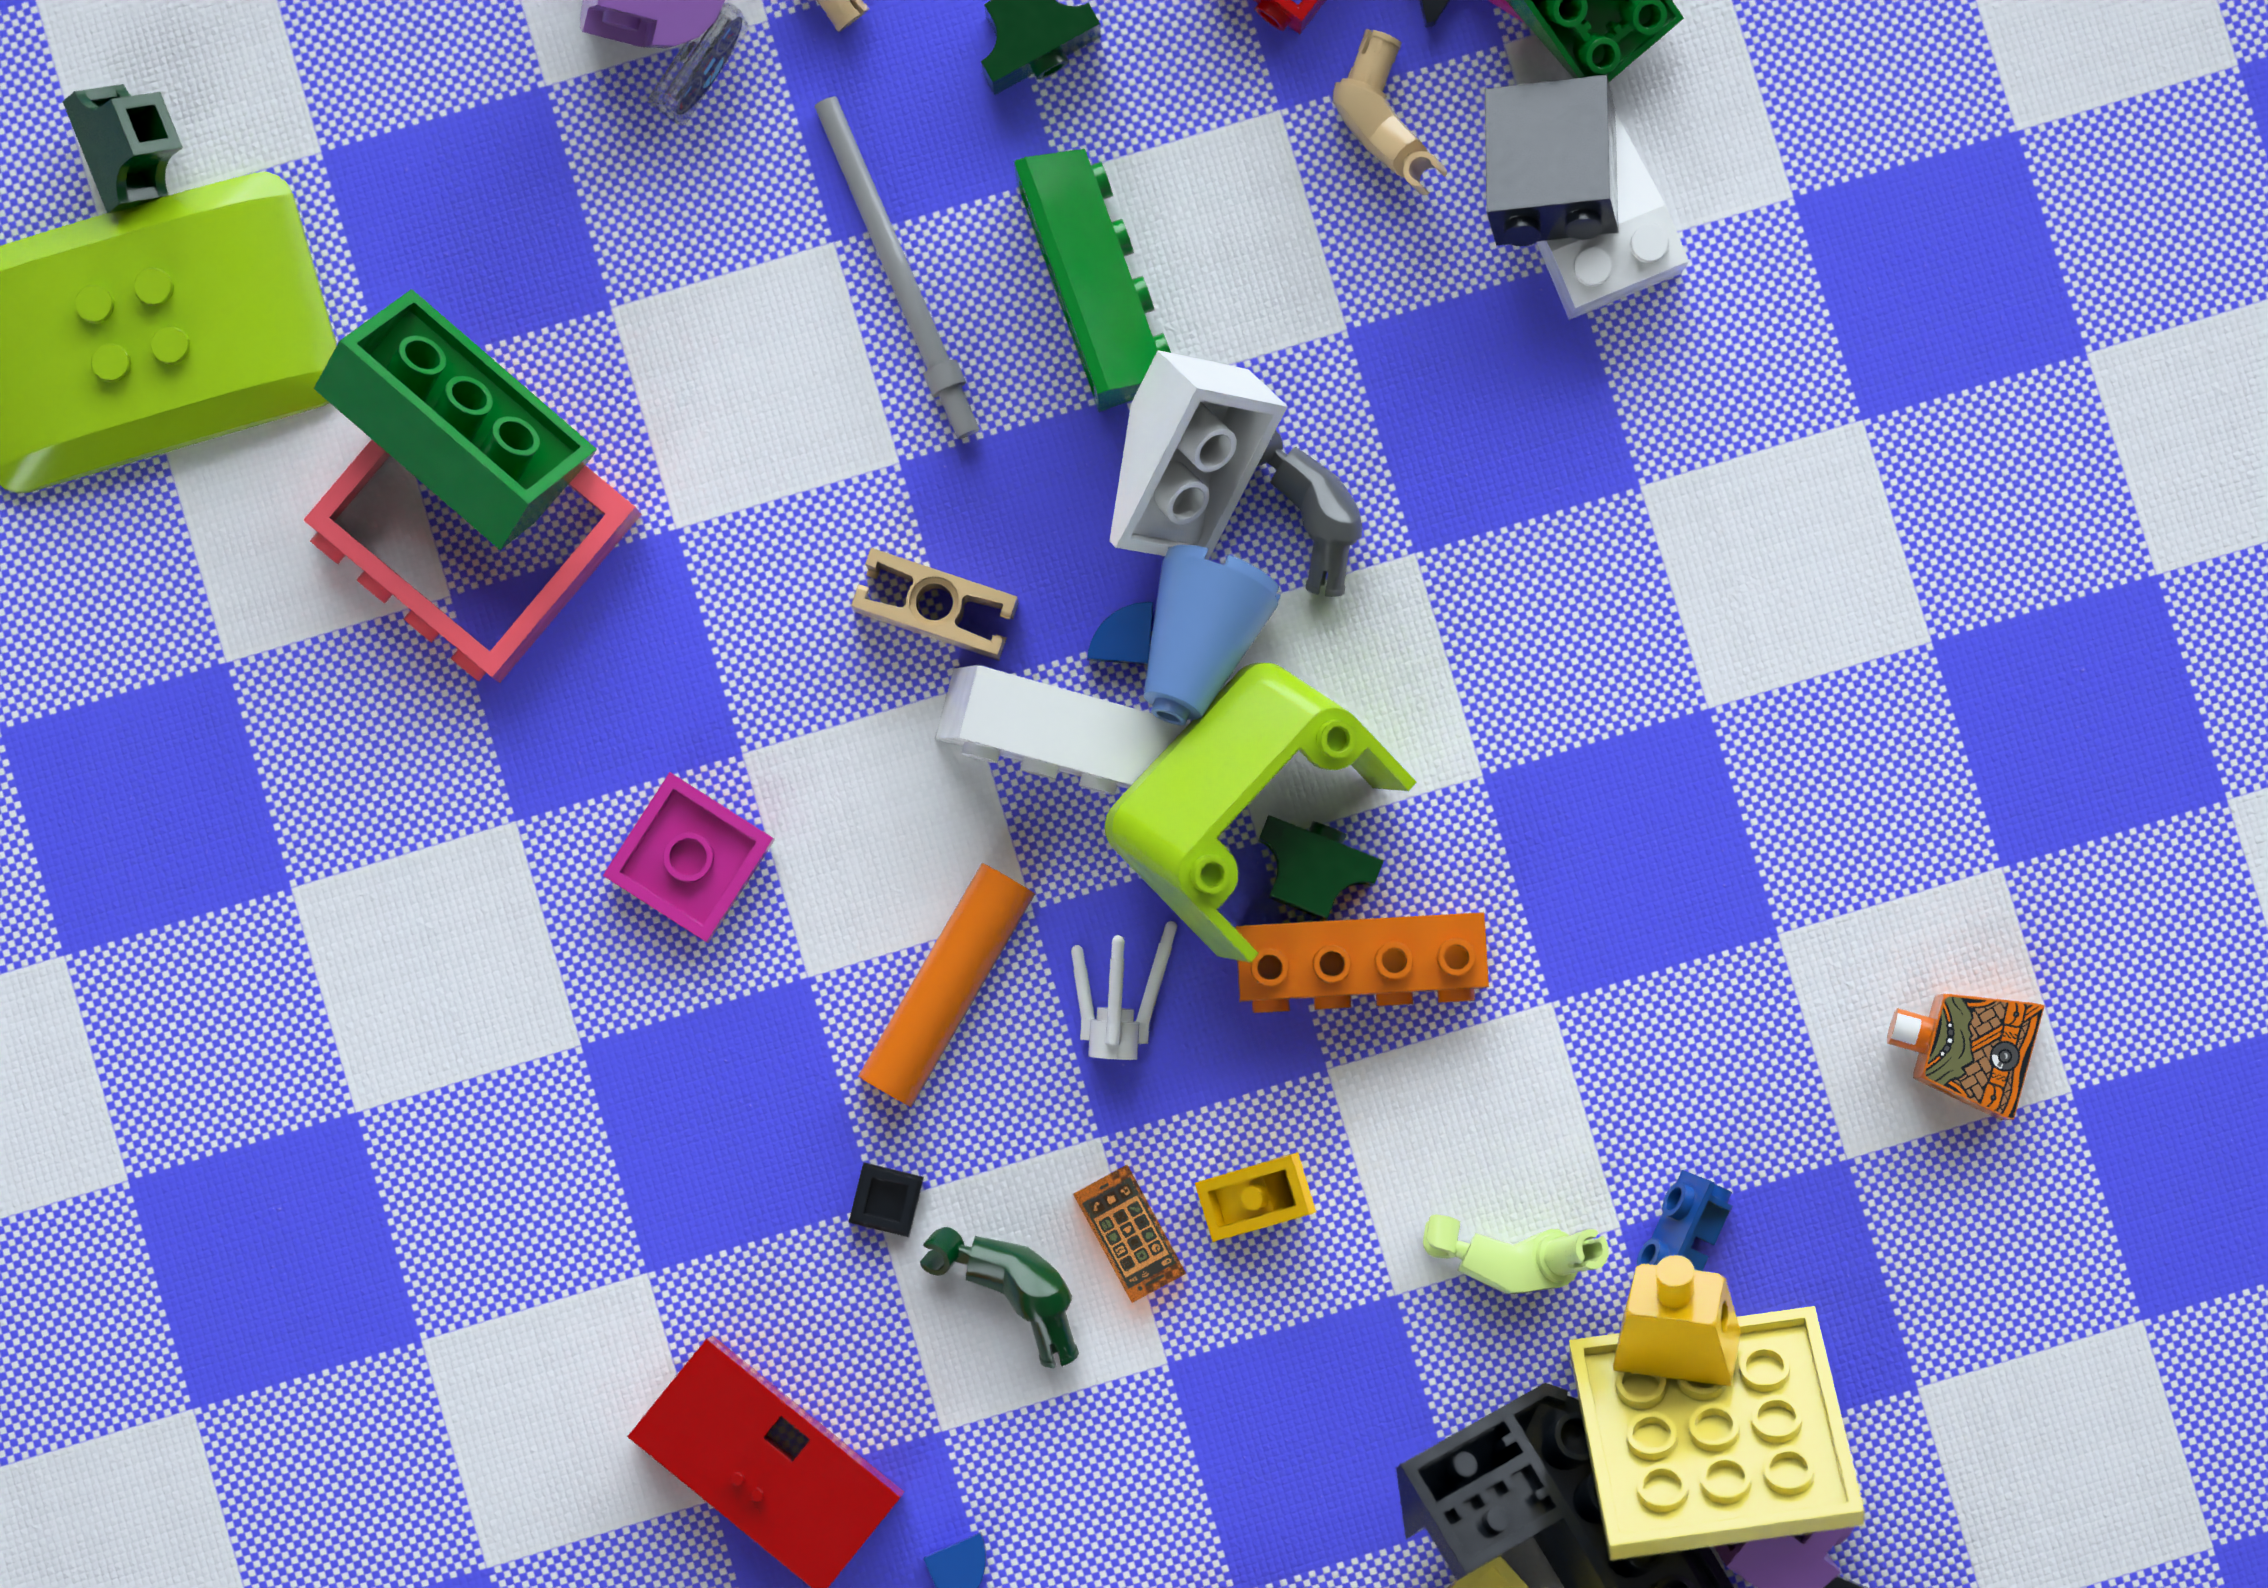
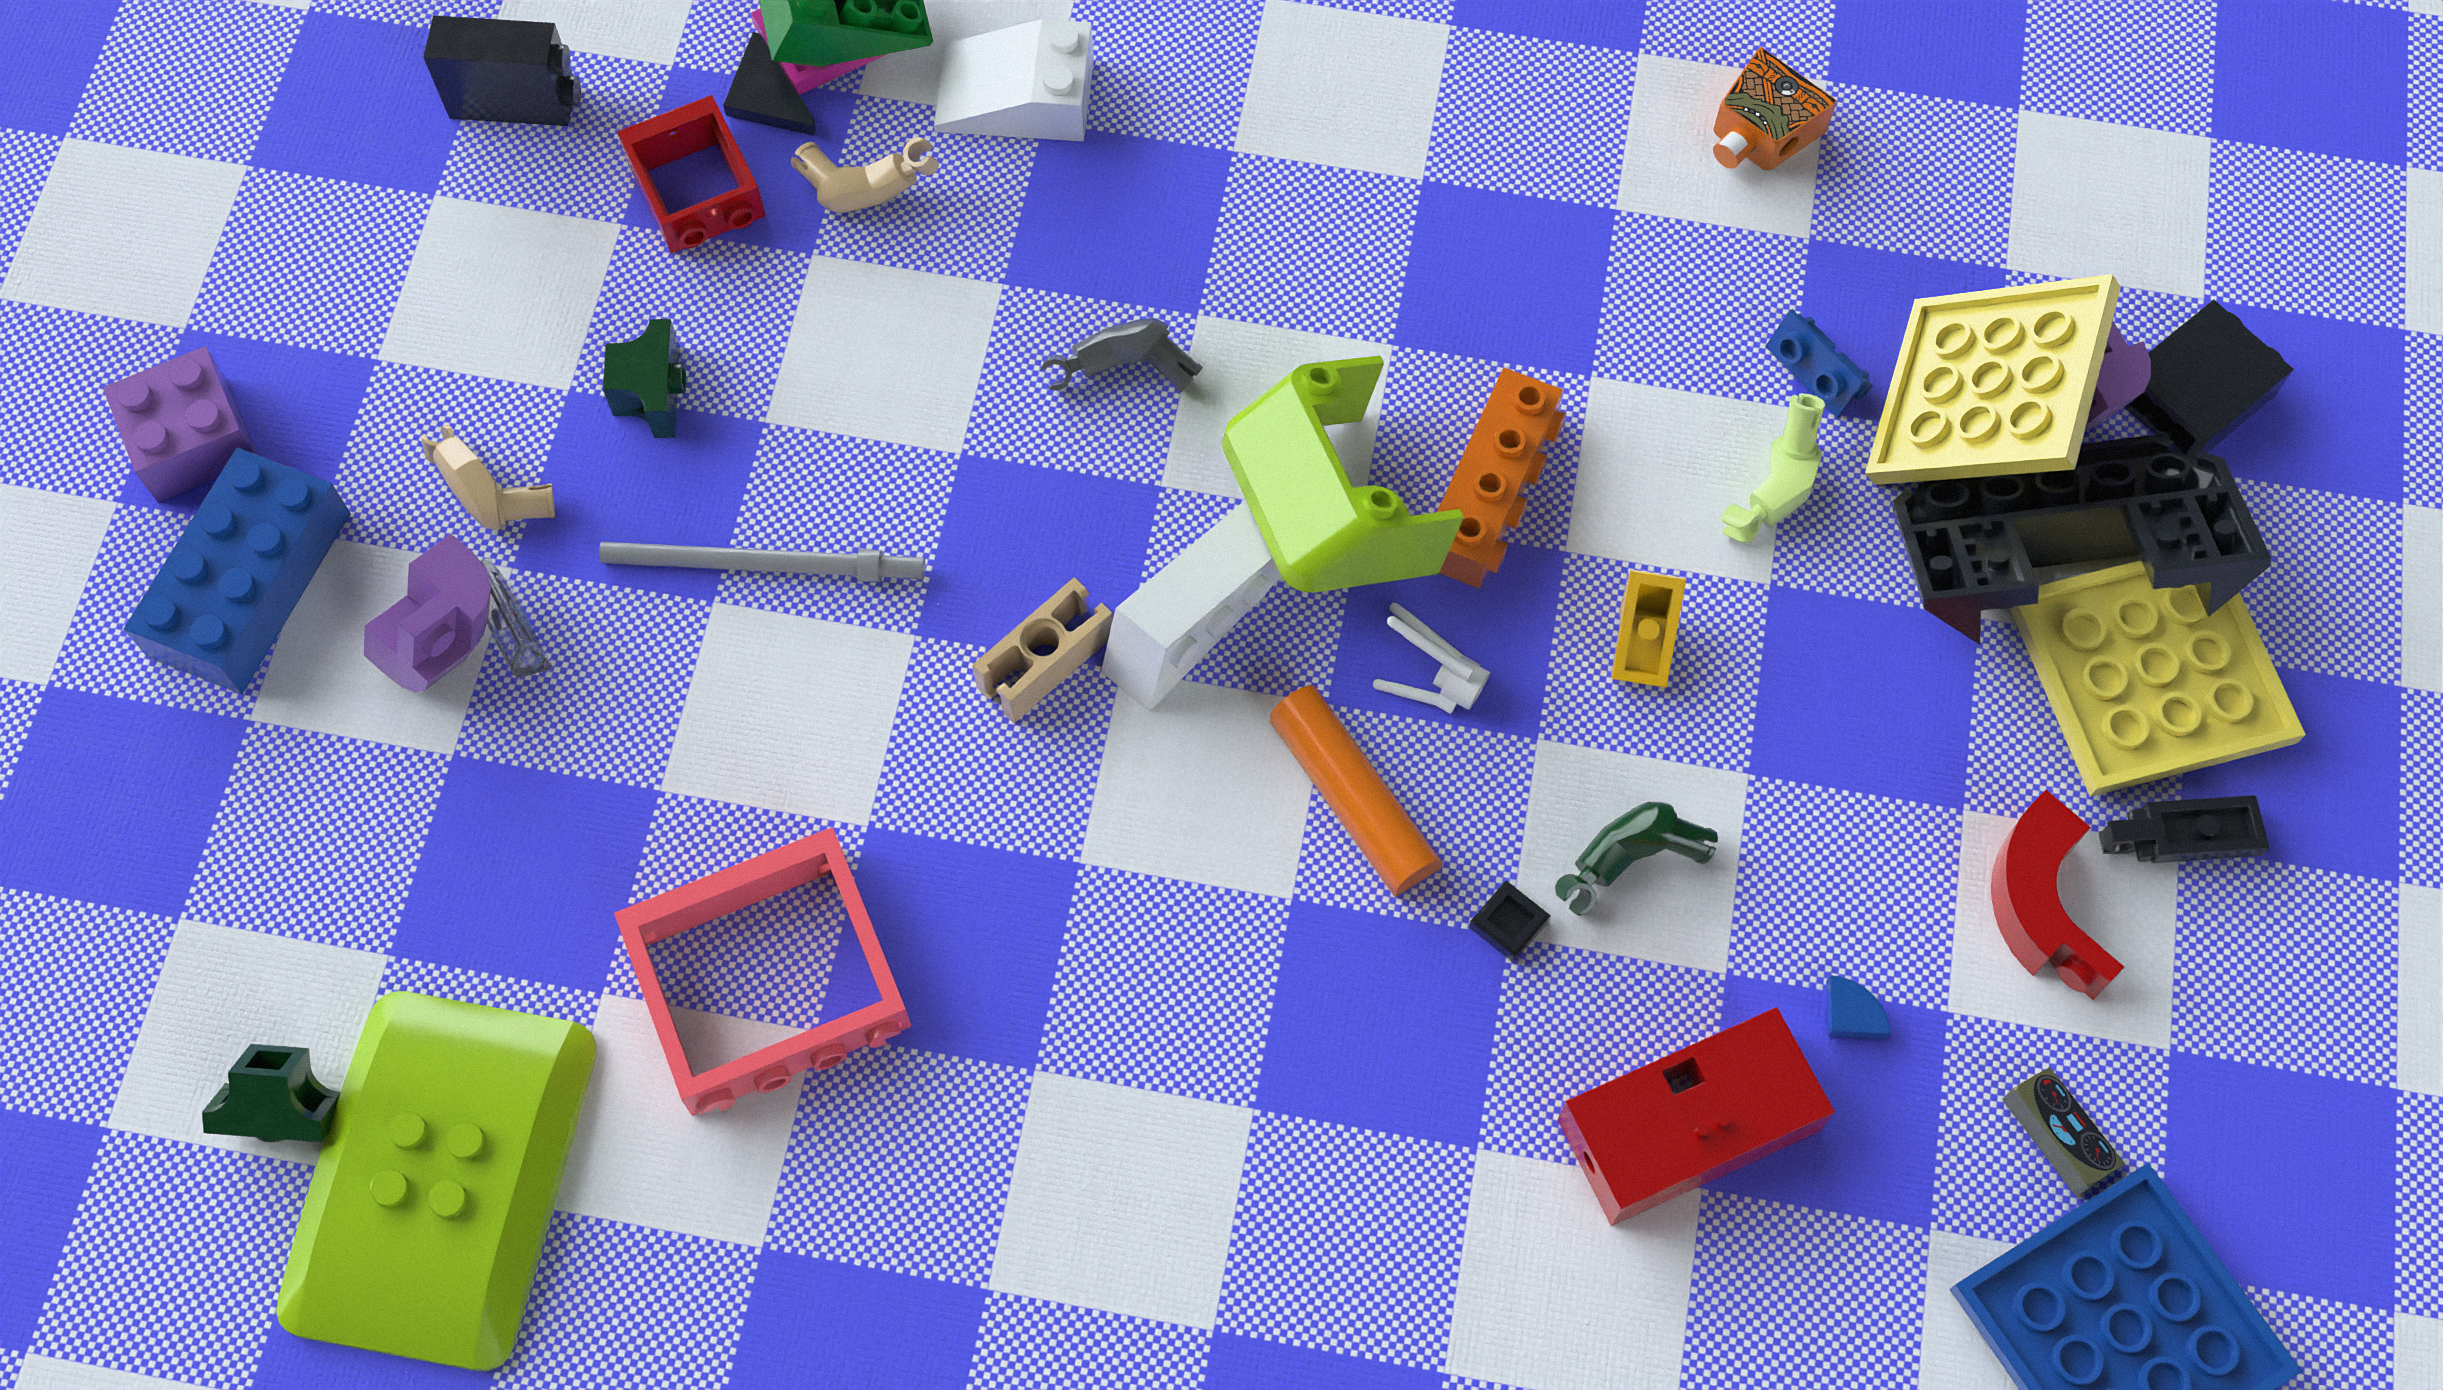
camera: 65 degrees left, 20 degrees down
green slope [313,289,597,550] -> none
dark pink plate [603,772,775,943] -> none
green slope [1014,149,1171,412] -> none
clear orange tile [1073,1164,1186,1303] -> none
blue tile [1087,602,1153,665] -> none
white slope [1109,350,1288,560] -> none
medium blue cone [1143,545,1281,725] -> none
dark green brick [1258,815,1384,921] -> none
brick [1485,75,1619,246] -> none
yellow torso [1613,1256,1741,1386] -> none

